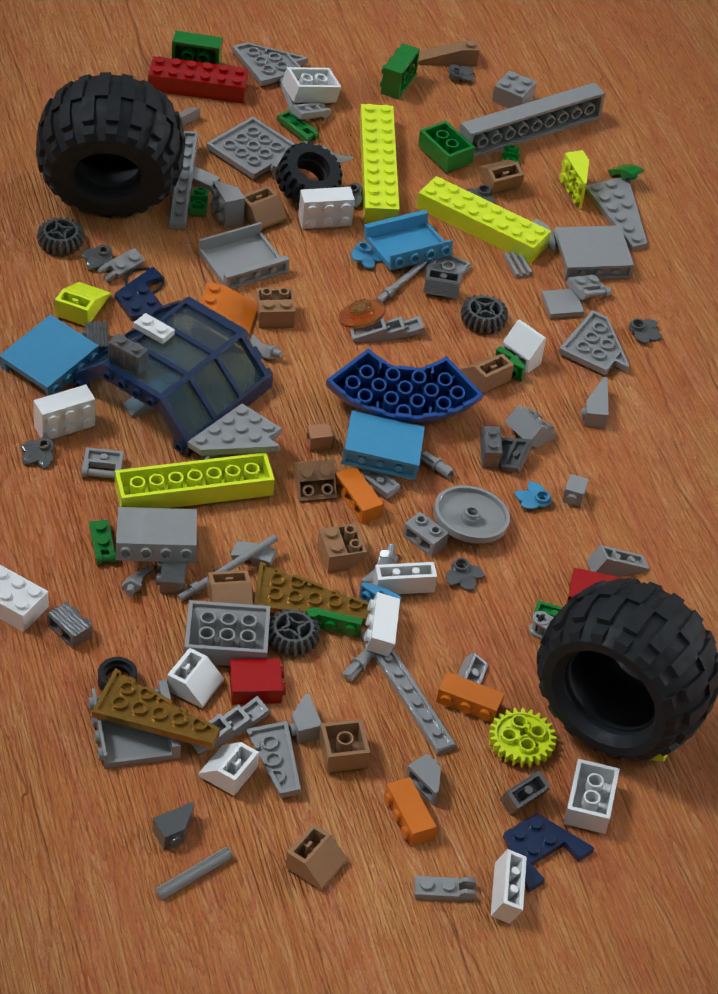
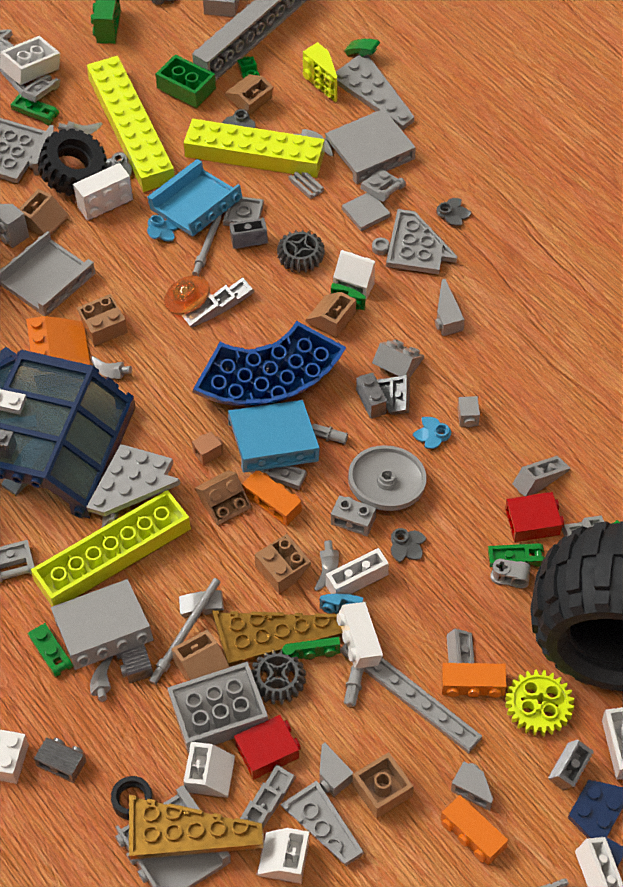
camera: 15 degrees left, 10 degrees up
none -> light grey tile [372,238,390,255]

